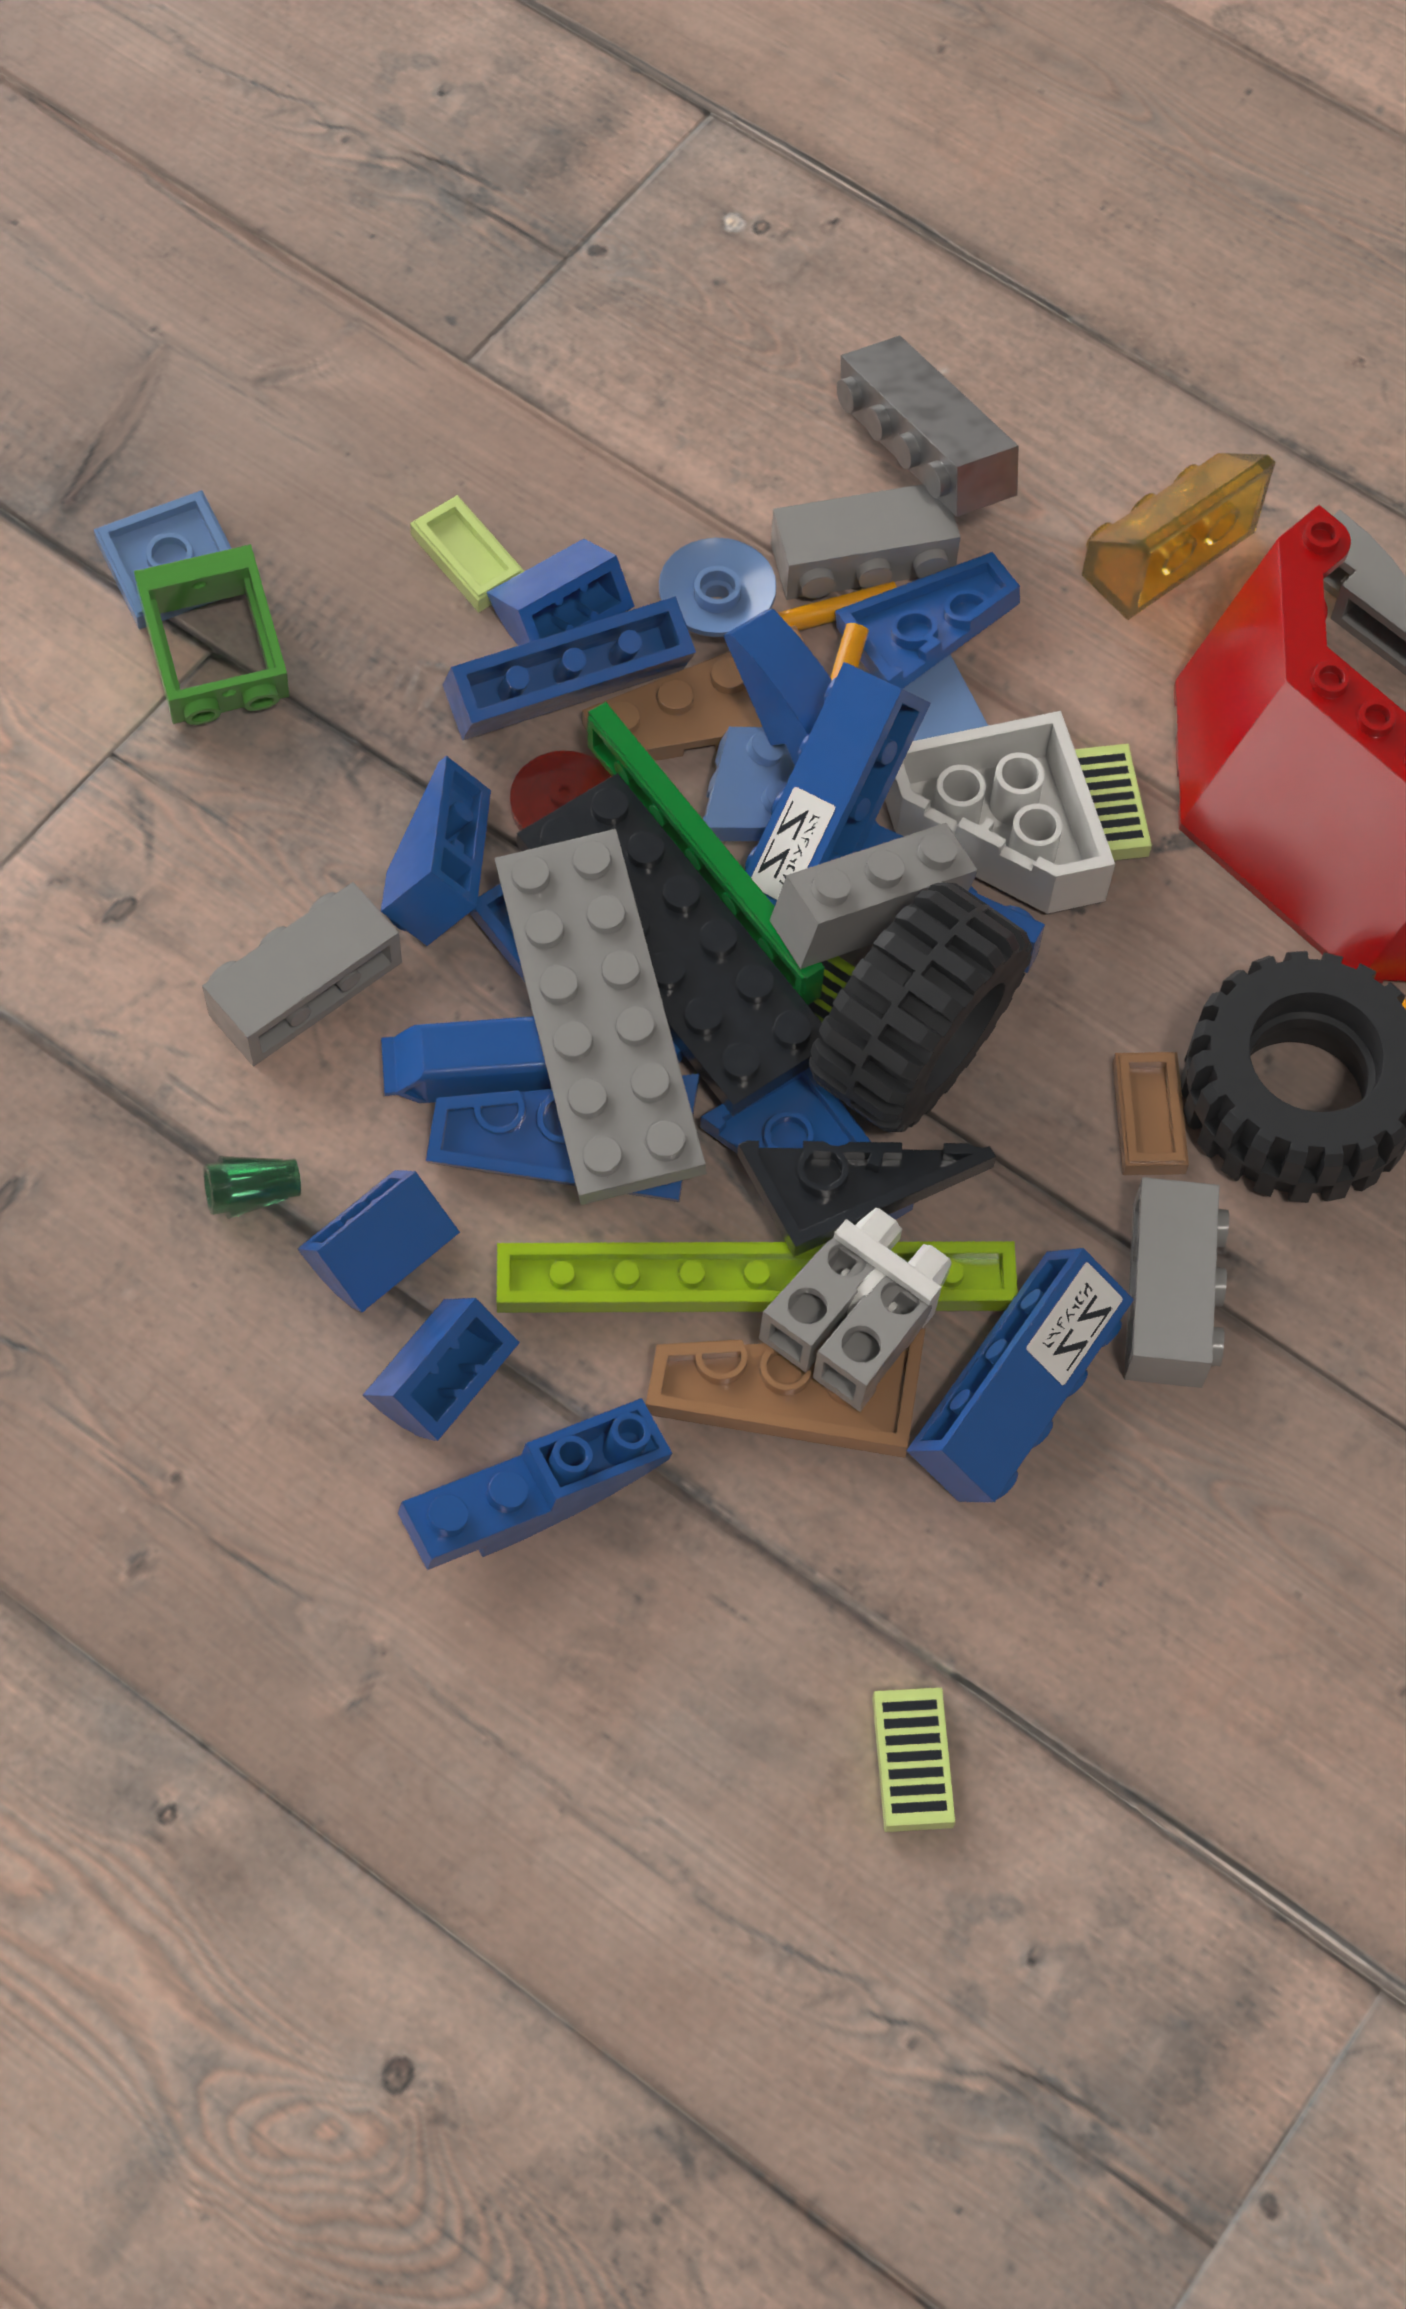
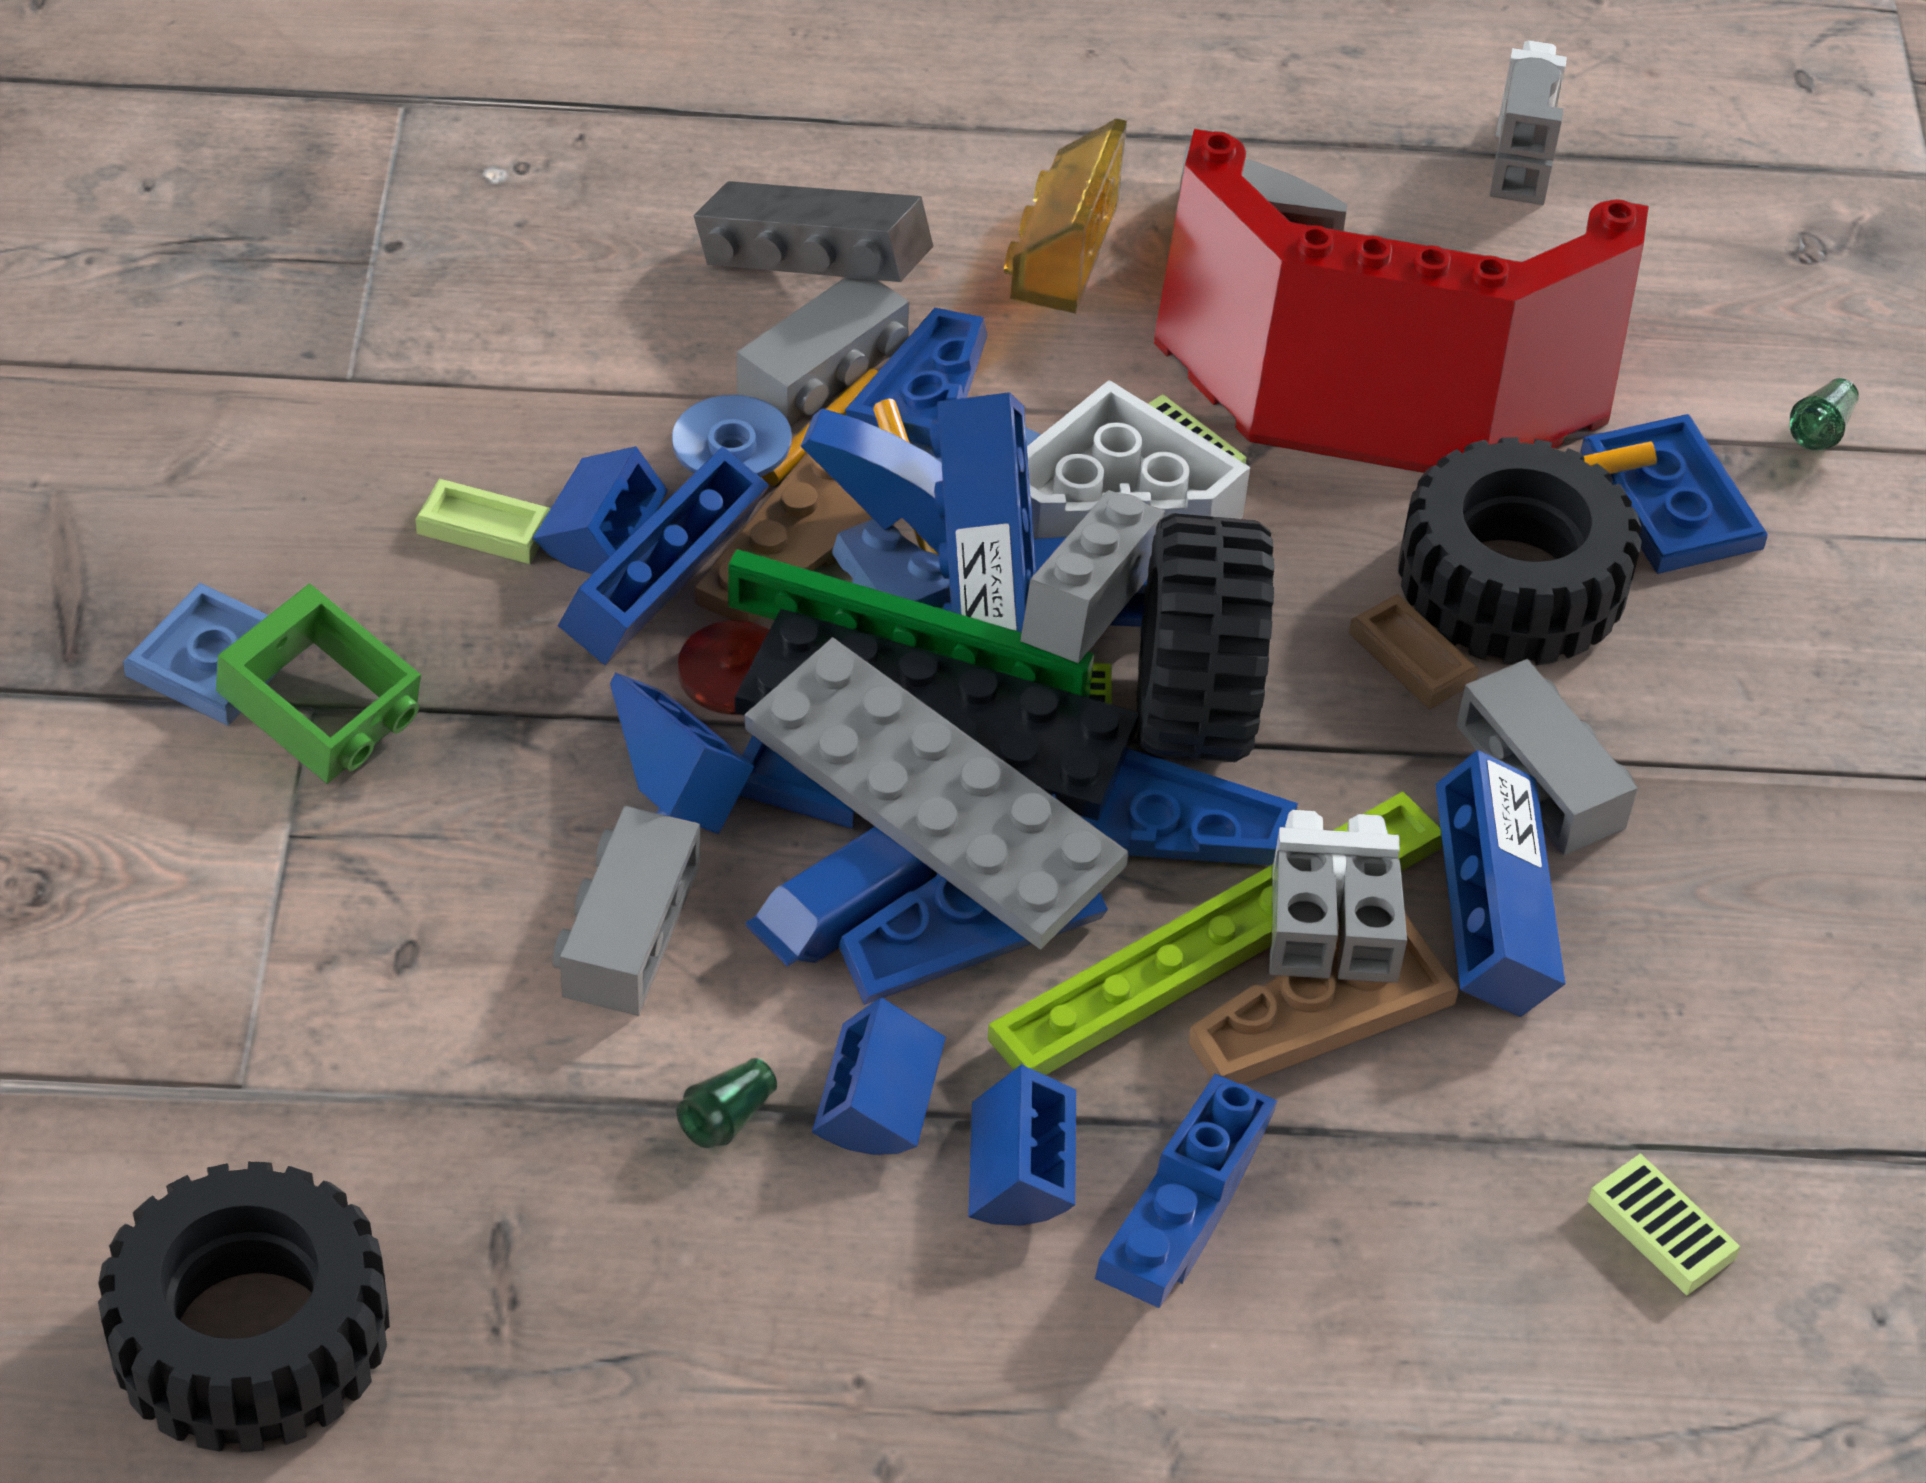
camera: 35 degrees left, 15 degrees down
black wing [738,1140,996,1257] -> none

